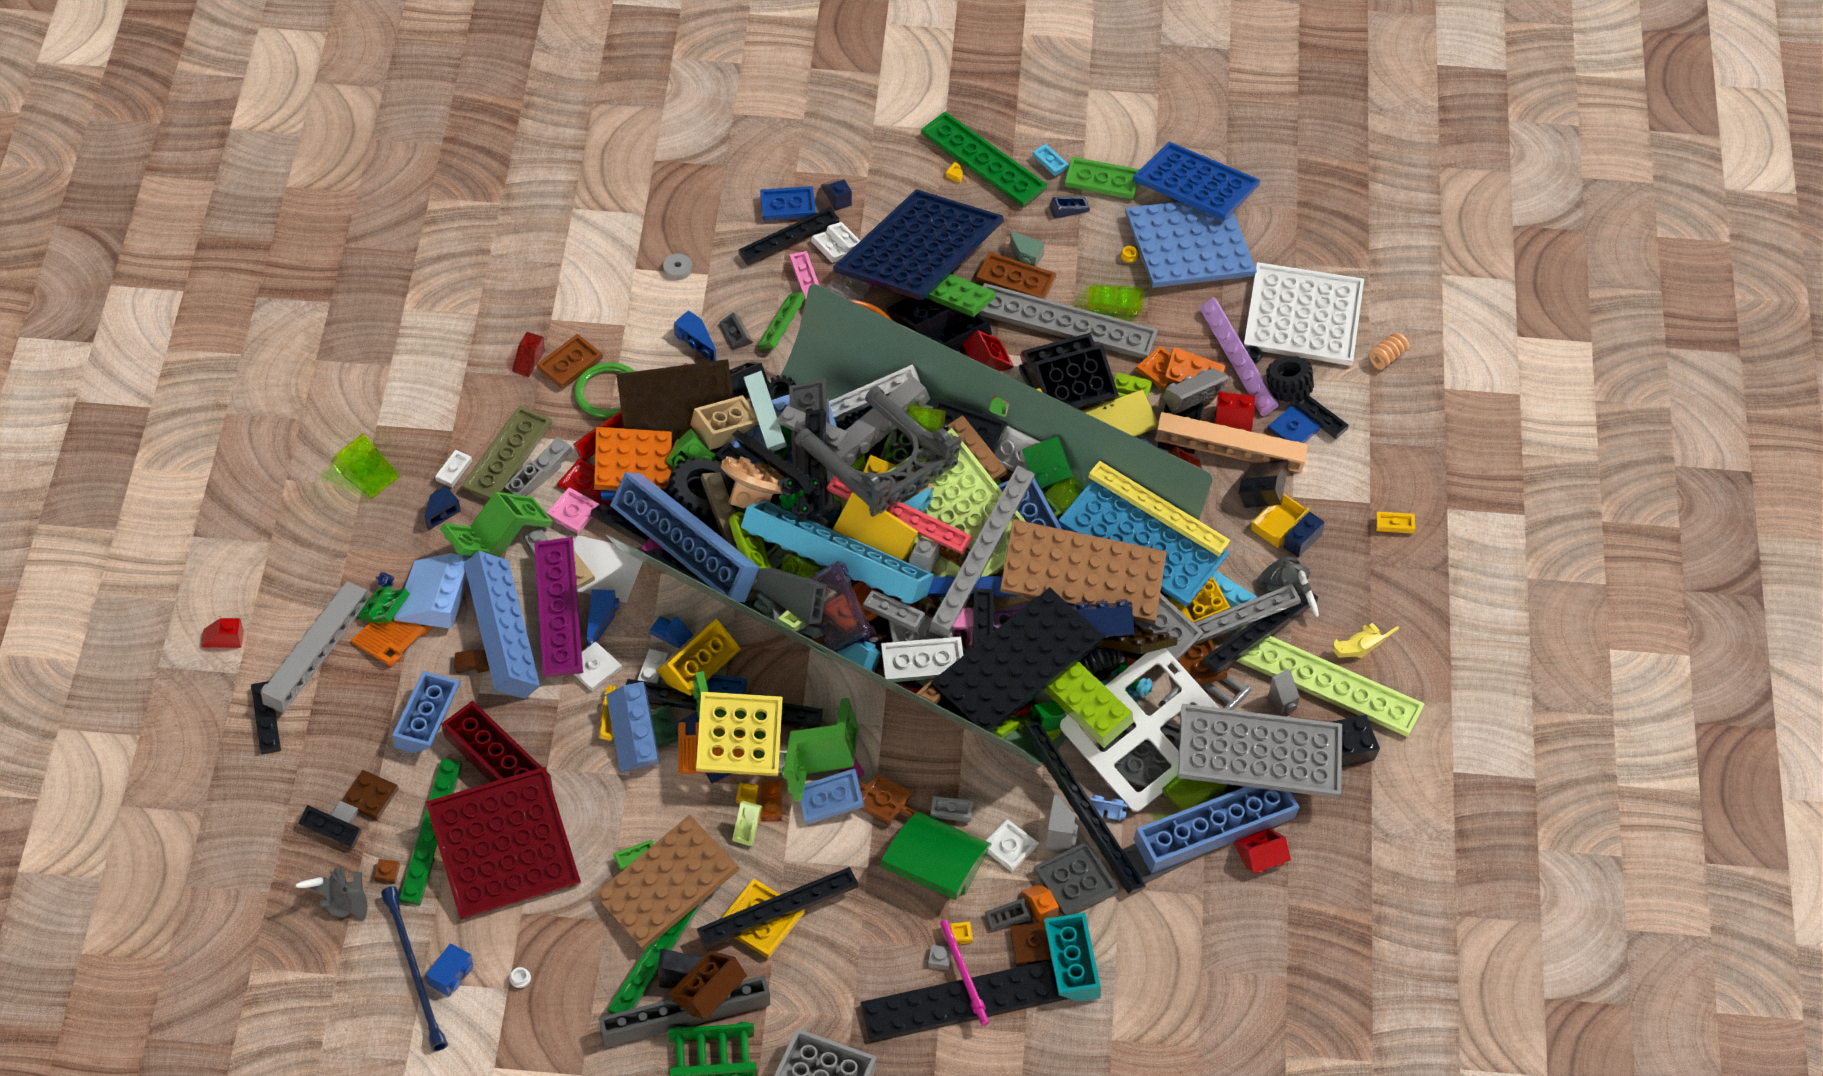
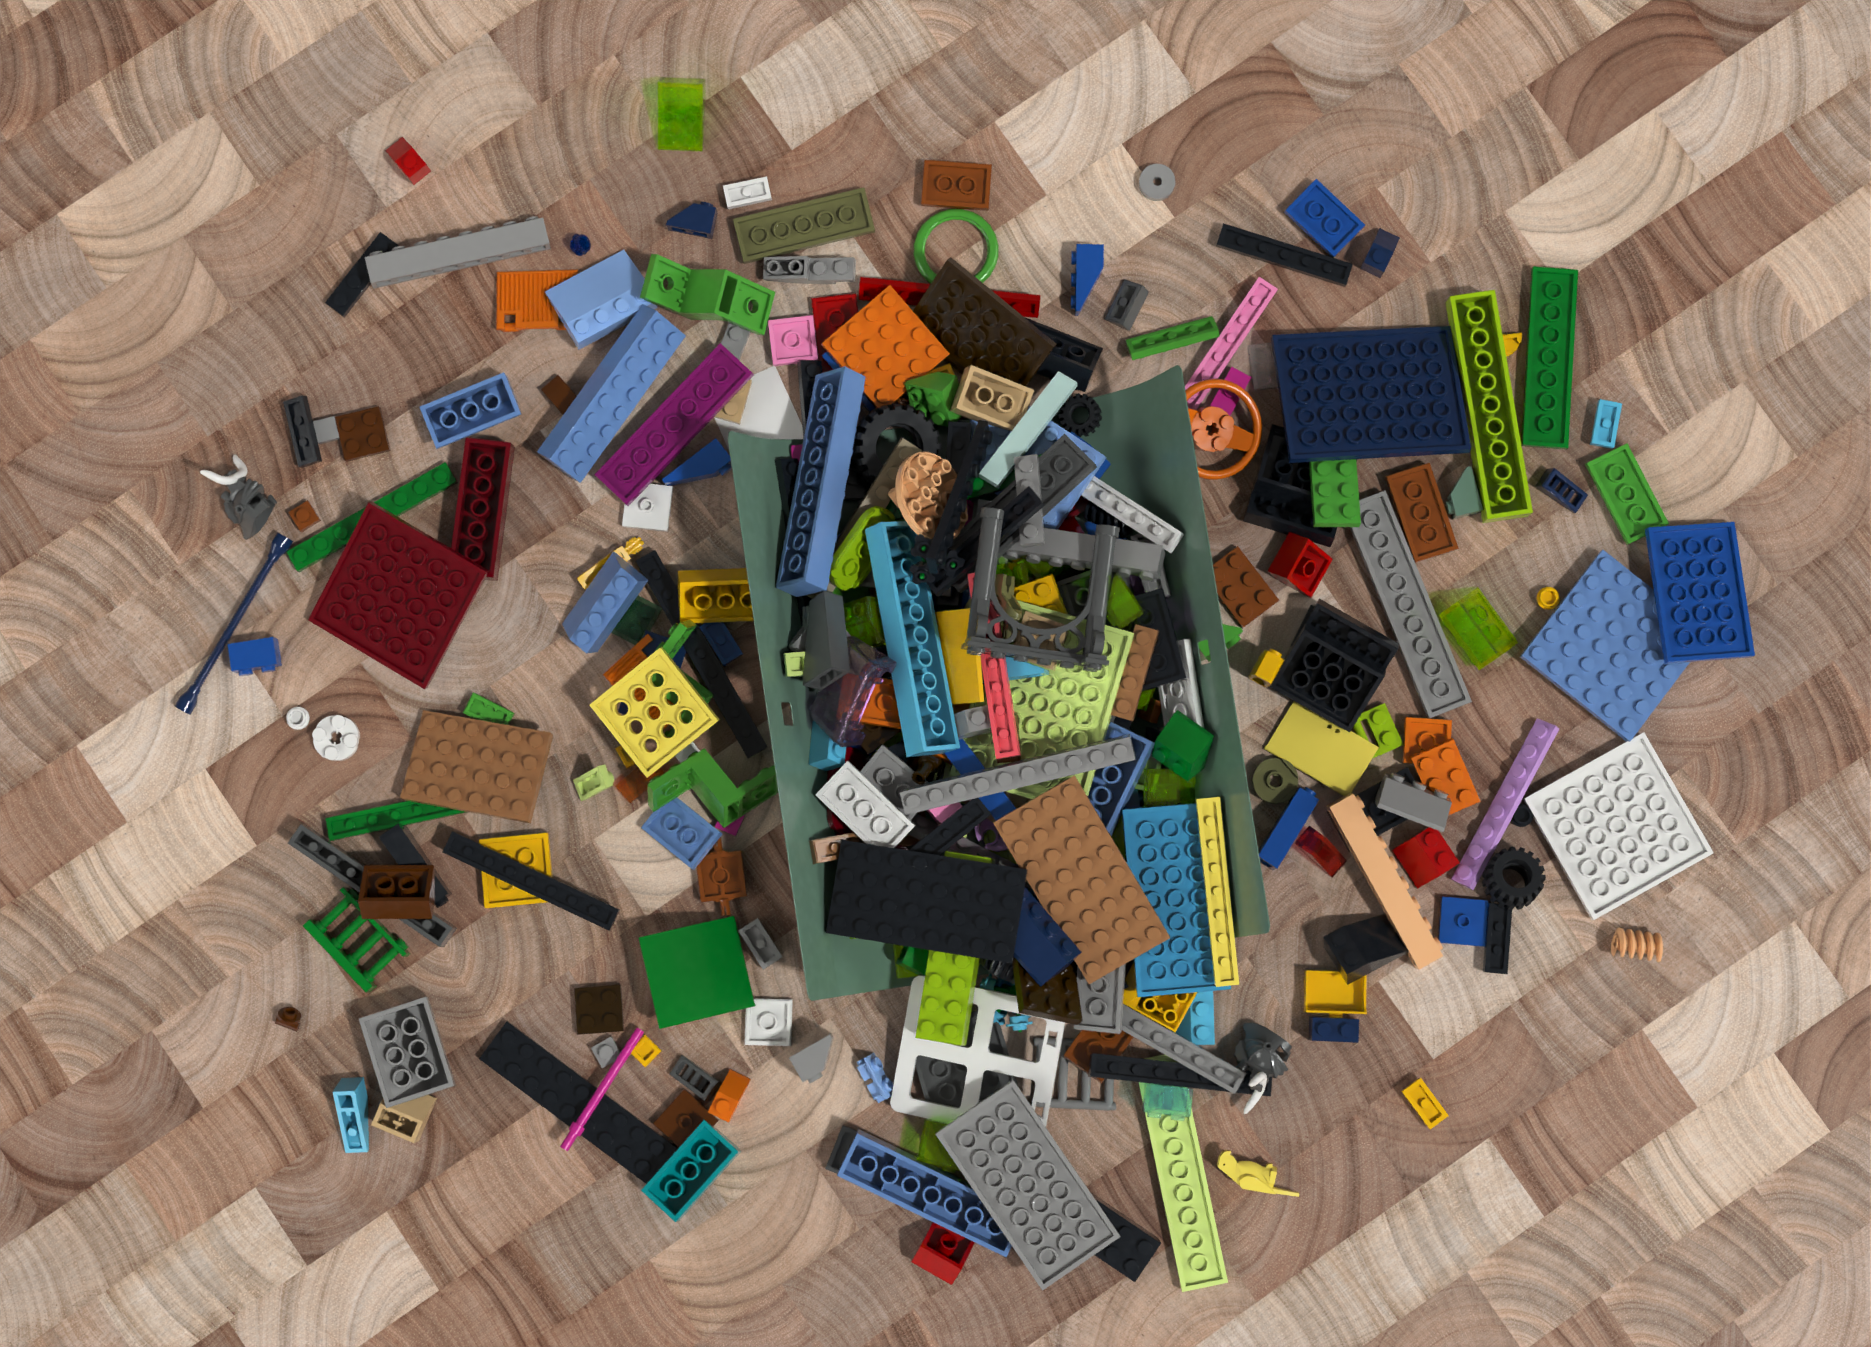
camera: 55 degrees right, 30 degrees up
green slope [357,586,410,623] -> none
clear red slope [512,332,545,377] -> none
white plate [638,649,668,683] -> none
blue slope [650,616,693,648] -> none
white slope [811,222,860,263] -> none
light grey plate [863,589,925,632] -> none
black plate [1021,721,1146,894] -> none
dark grey plate [1034,841,1119,916] -> none
light grey slope [1268,669,1300,716] -> none
none -> white plate [312,715,360,761]
none -> dark brown plate [574,985,624,1035]
none -> clear light blue brick [1142,1083,1193,1121]
none -> lime brick [1445,290,1533,523]

